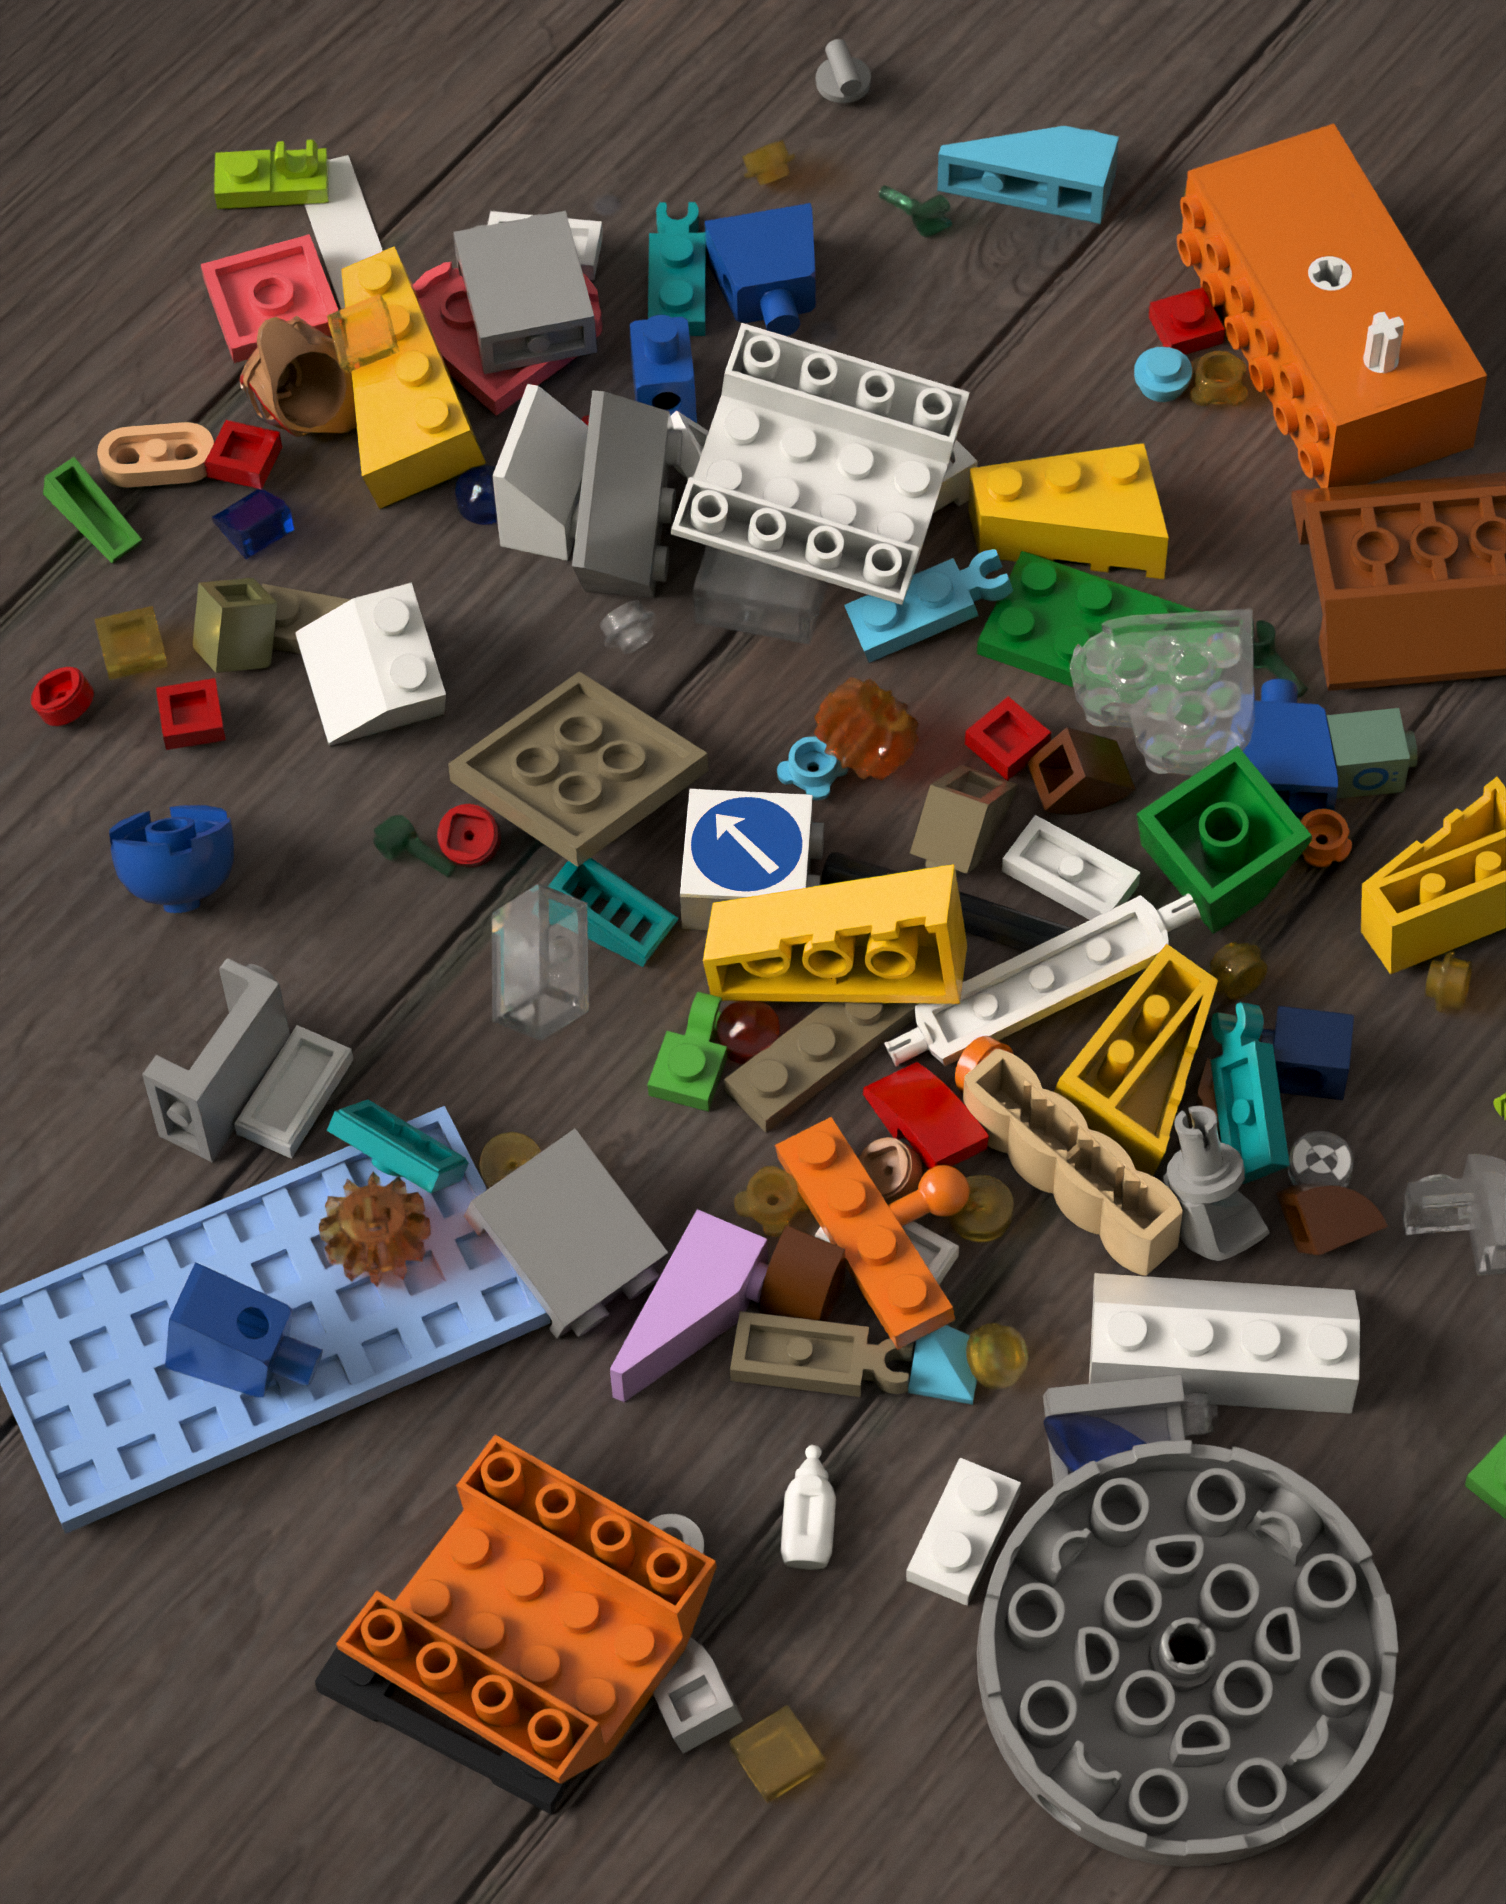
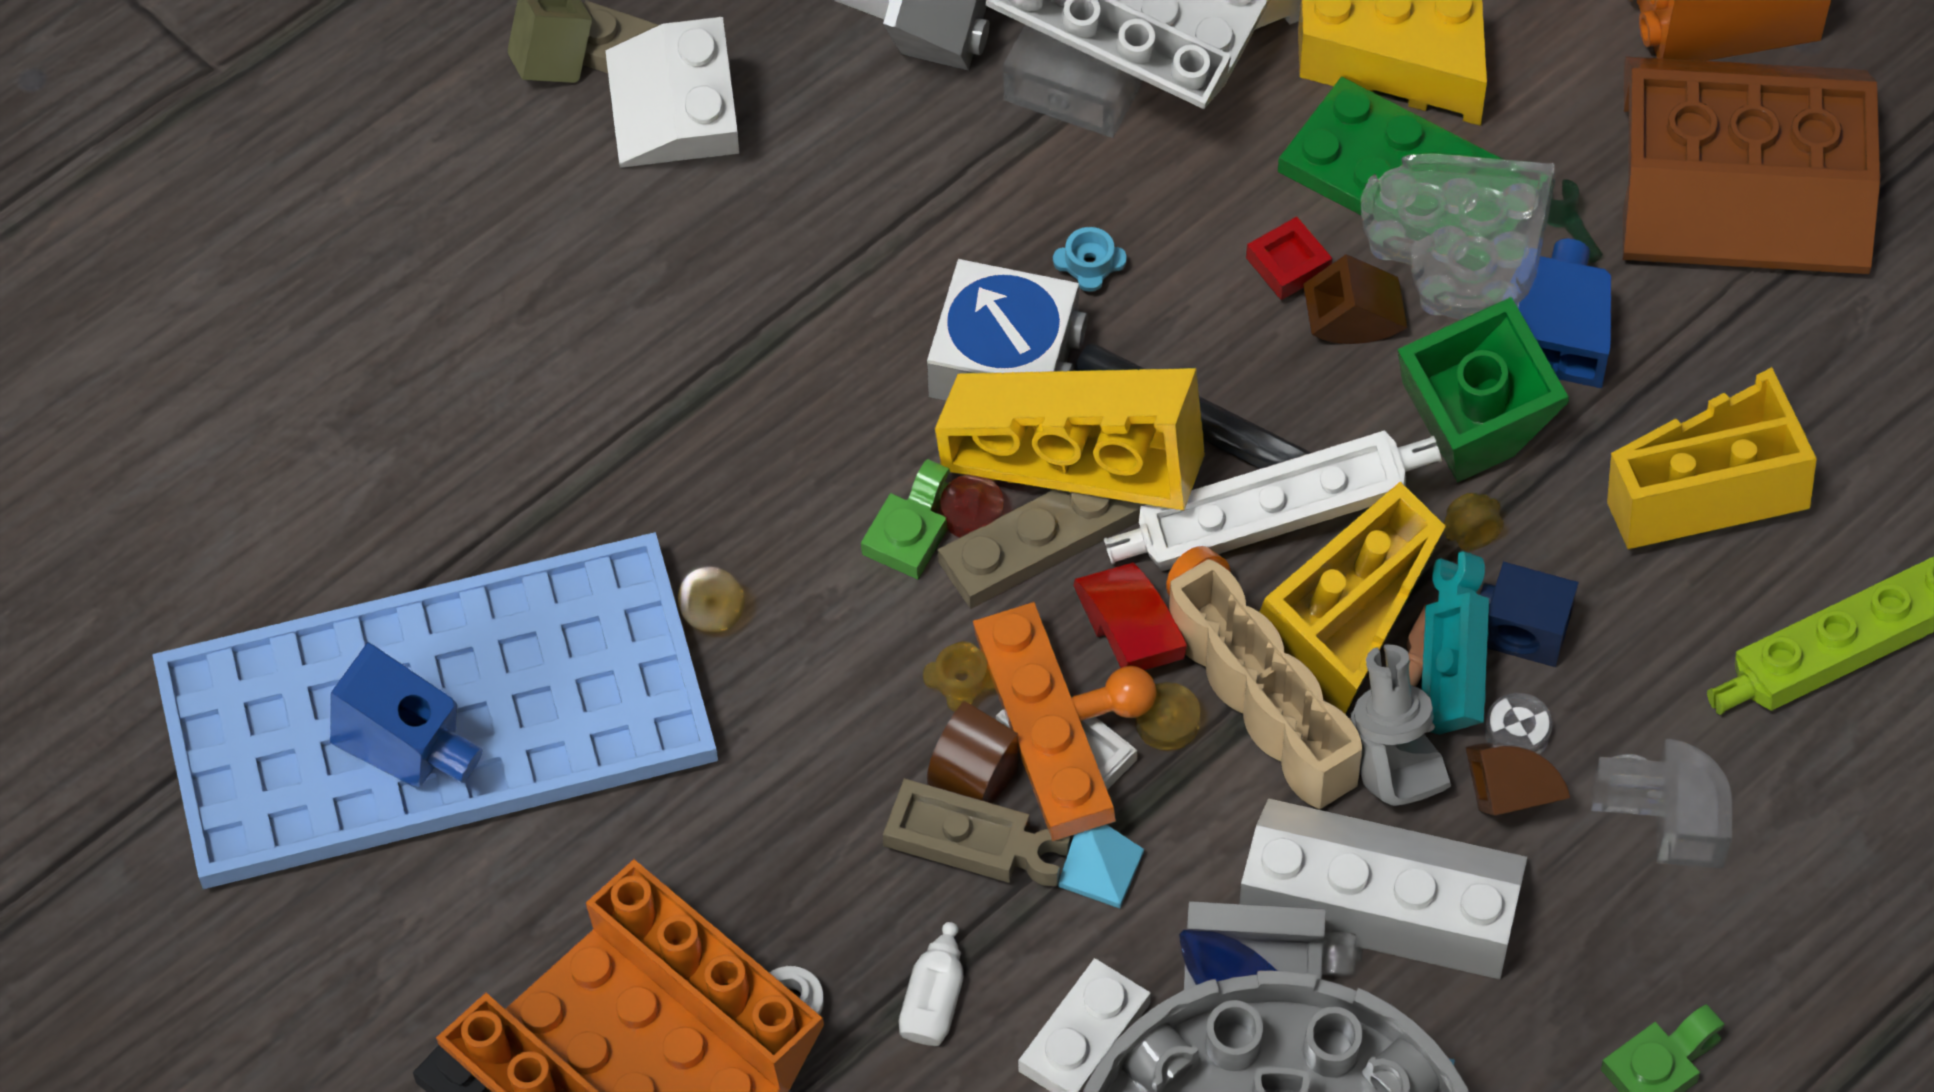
camera: 10 degrees right, 0 degrees up
red tile [31,667,94,726] -> none
clear yellow plate [94,606,168,680] -> none
blue cylinder [109,805,234,913] -> none
light grey panel [142,958,290,1162] -> none
red plate [156,678,226,750] -> none
white tile [234,1025,354,1159] -> none
clear orange gear [319,1171,431,1287] -> none
teal plate [327,1099,469,1194] -> none
clear green hand [373,815,457,878] -> none
red tile [437,804,501,868] -> none
dark tan plate [448,671,709,867] -> none
light grey panel [464,1129,668,1339] -> none
clear brick [492,883,589,1040] -> none
teal slope [537,858,679,967] -> none
clear plate [599,600,656,654] -> none
lavender slope [610,1209,769,1402] -> none
clear orange gear [814,677,919,781] -> none
medium azure plate [844,549,1013,663] -> none
medium nougat tile [858,1137,923,1204] -> none
dark tan slope [910,764,1018,876] -> none
clear yellow plate [966,1323,1029,1390] -> none
white plate [1002,815,1140,920] -> none
orange plate [1300,809,1352,867] -> none
sand green brick [1326,708,1417,799] -> none
clear yellow plate [1425,952,1472,1013] -> none

